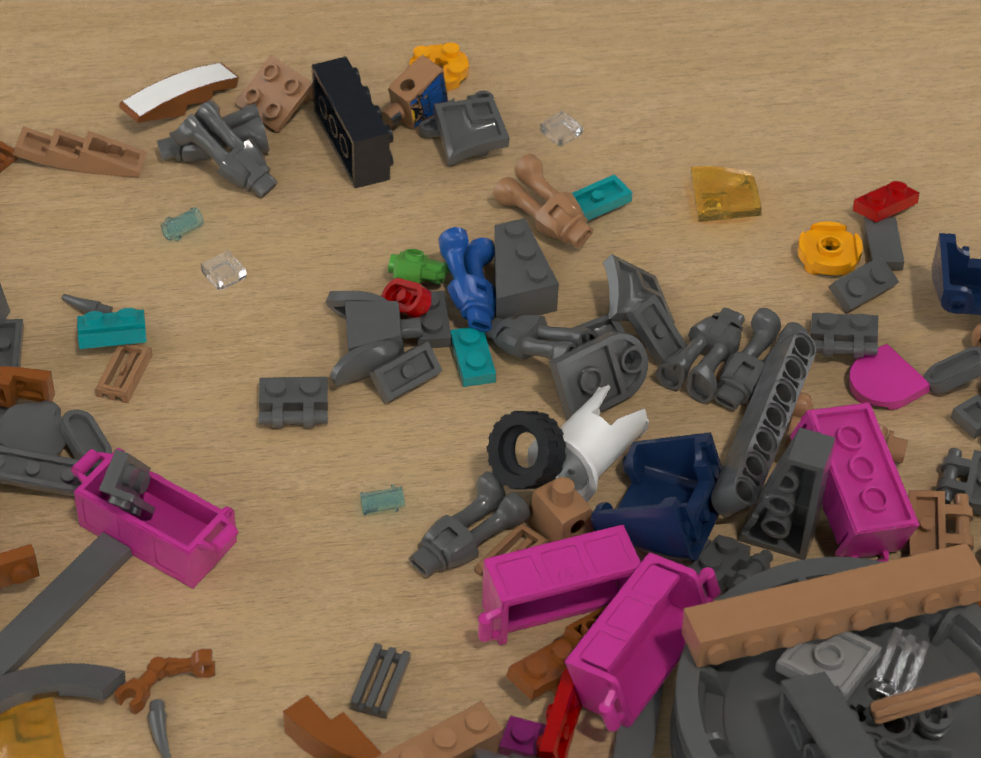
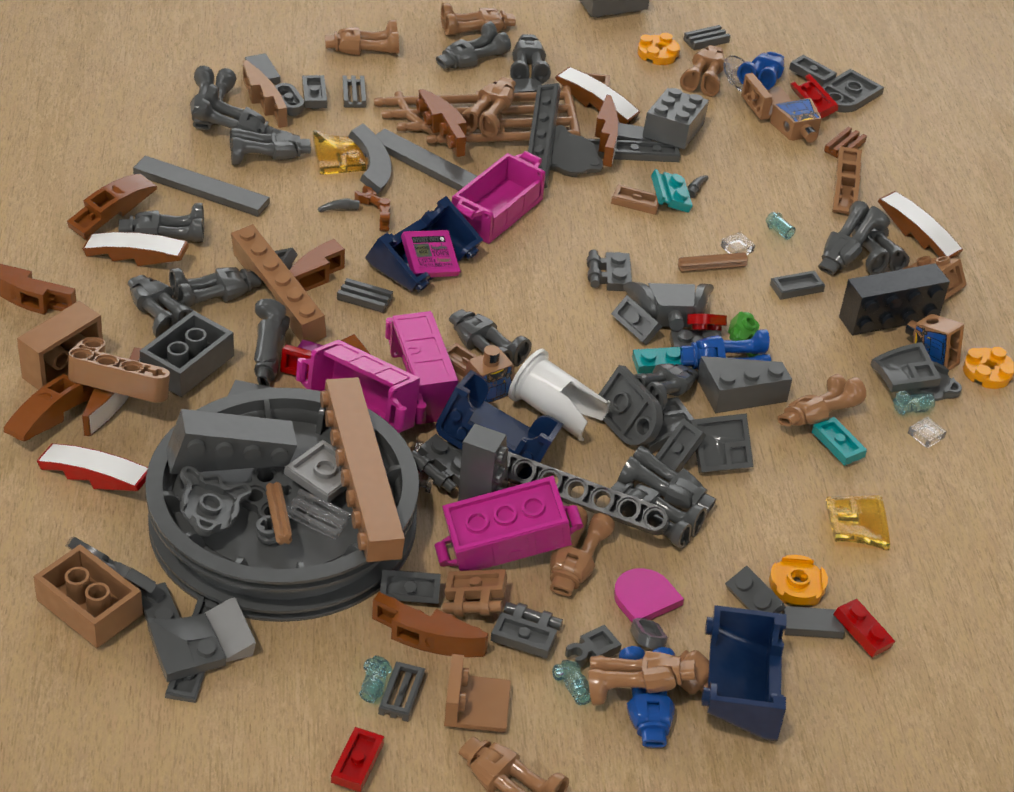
camera: 90 degrees right, 5 degrees down
dark grey tile [59,409,112,463] -> none
dark grey bracket [99,449,155,517] -> none
clear light blue pin [360,484,405,515] -> none
black tyre [487,411,567,490] -> none
dark grey plate [811,312,878,358] -> none
none -> dark blue windscreen [365,196,483,292]
none -> dark pink tile [401,230,460,277]
none -> medium nougat axle [678,252,748,272]
none -> dark grey tile [770,270,825,300]
none -> clear light blue arm [893,391,935,416]

